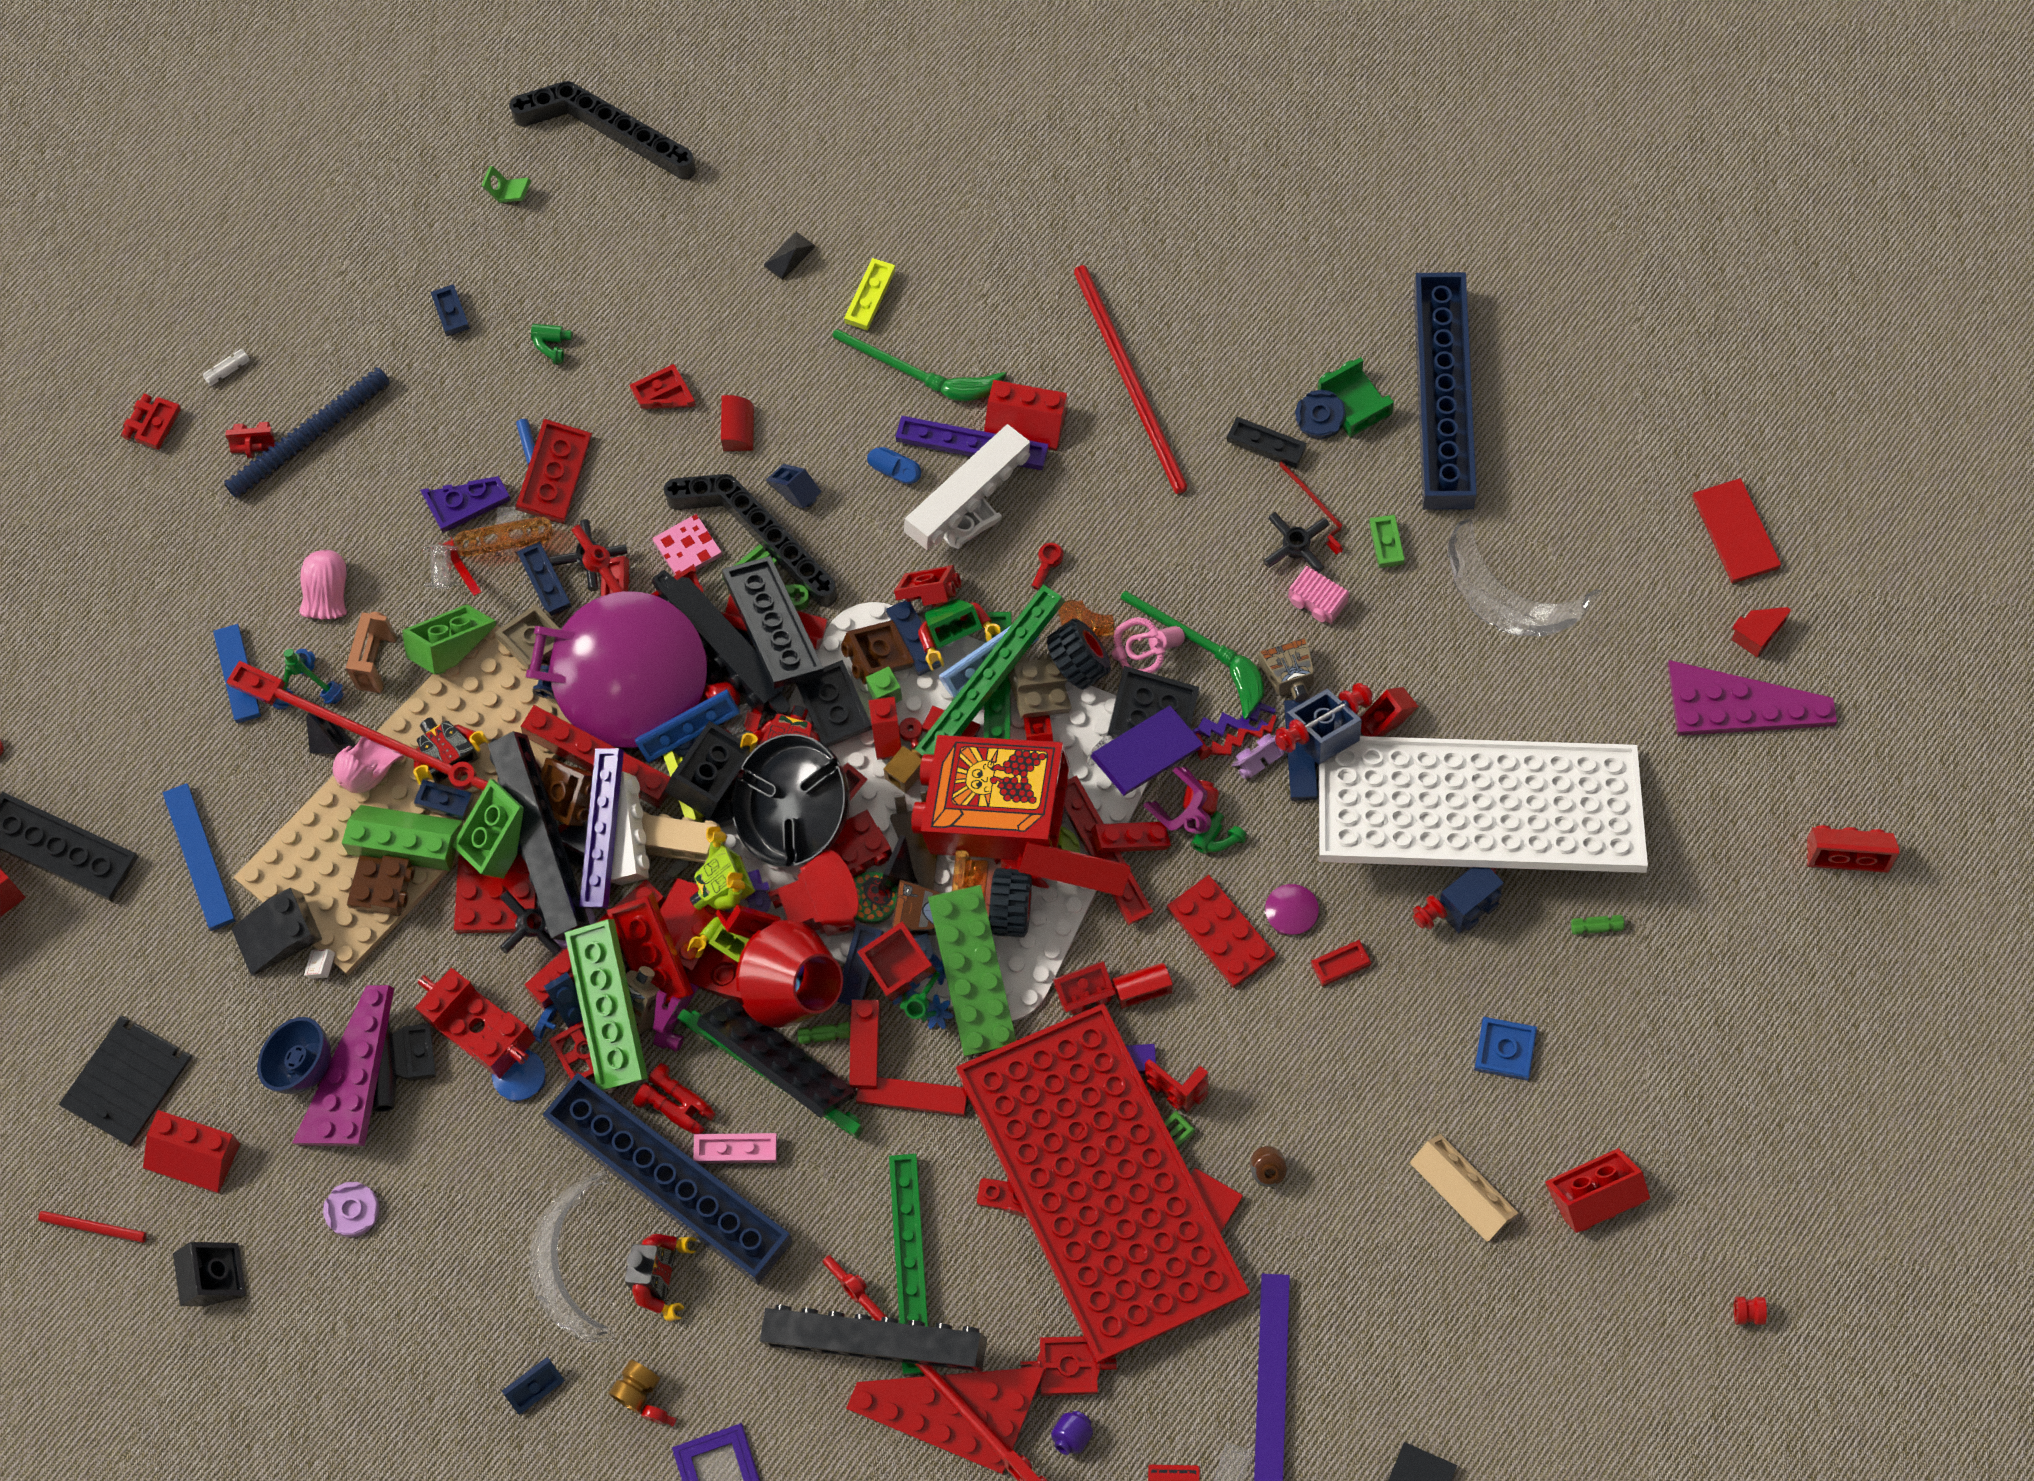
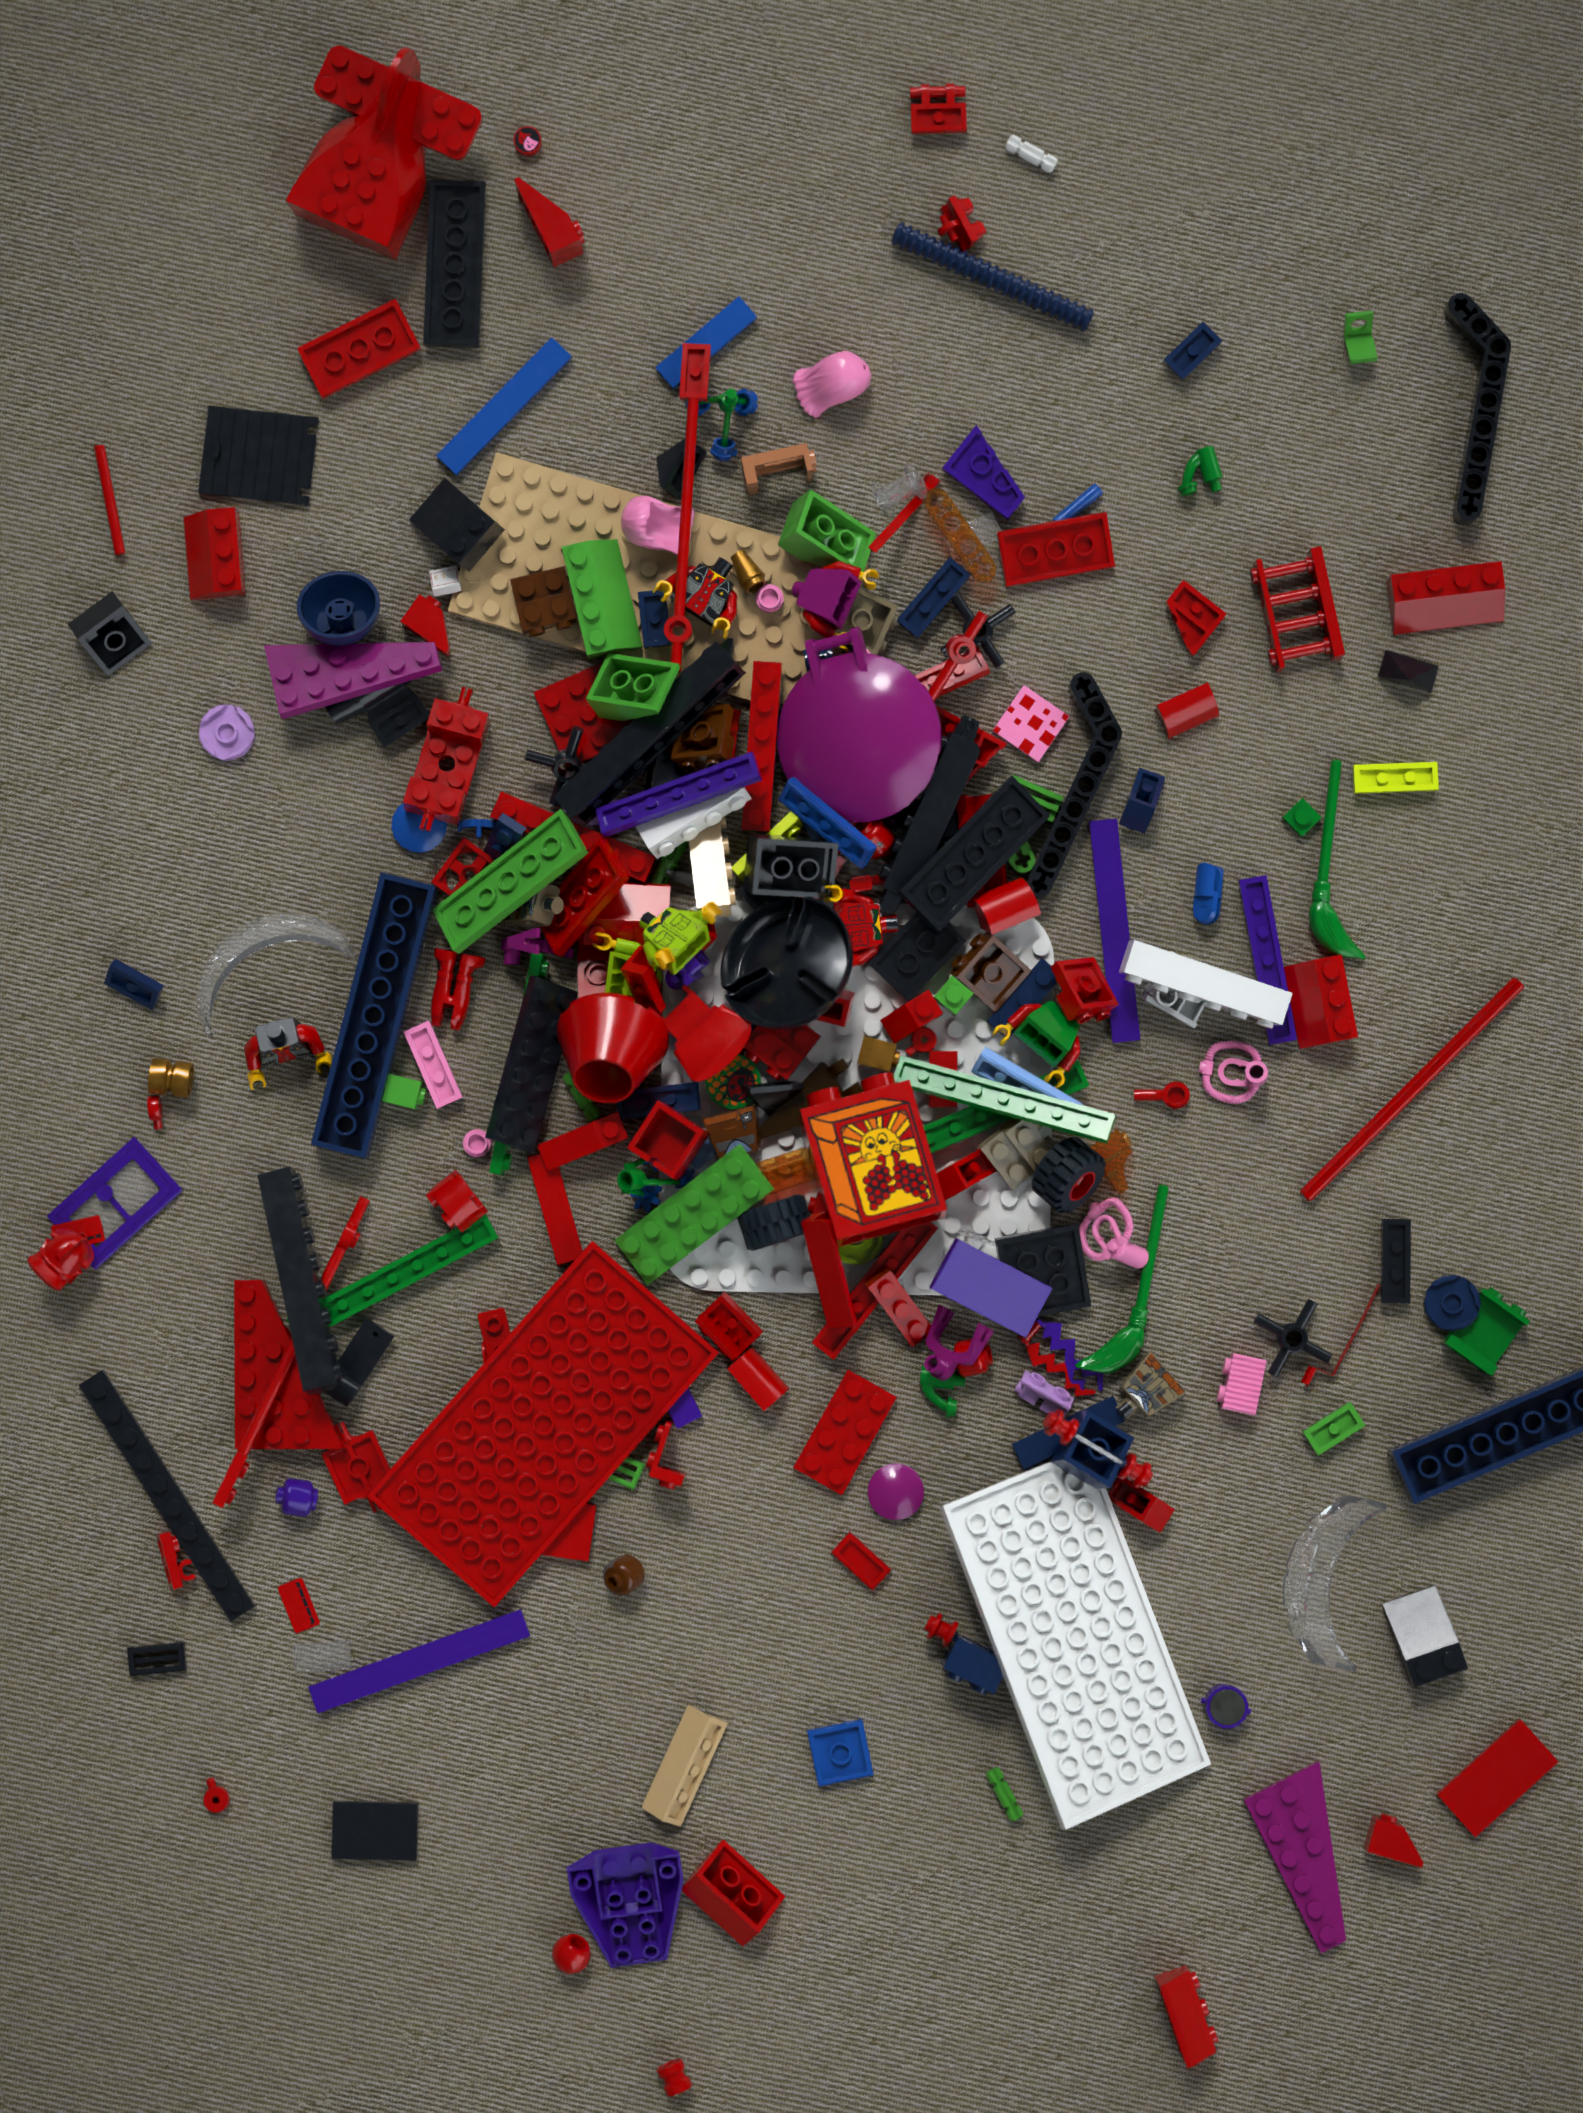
camera: 60 degrees right, 20 degrees up
none -> red plate [297,298,422,399]
none -> black door [324,1318,395,1407]
none -> bright green brick [382,1074,427,1110]
none -> red slope [400,594,451,657]
none -> red cylinder [425,1169,488,1232]
none -> bright pink plate [463,1129,491,1157]
none -> red slope [514,177,585,267]
none -> red piece [551,1934,591,1974]
none -> dark purple wedge [567,1842,683,1968]
none -> bright green axle [649,841,689,884]
none -> pearl gold cone [730,550,766,594]
none -> bright pink plate [756,584,783,613]
none -> magenta torso [792,561,879,651]
none -> red brick [972,878,1041,935]
none -> dark purple tile [1089,819,1141,1043]
none -> bright pink piece [1199,1041,1268,1104]
none -> pearl dark grey piece [1201,1684,1251,1728]
none -> red fence [1250,546,1345,672]
none -> green plate [1282,798,1322,838]
none -> slope [1382,1585,1468,1687]
none -> red slope [1386,561,1505,635]

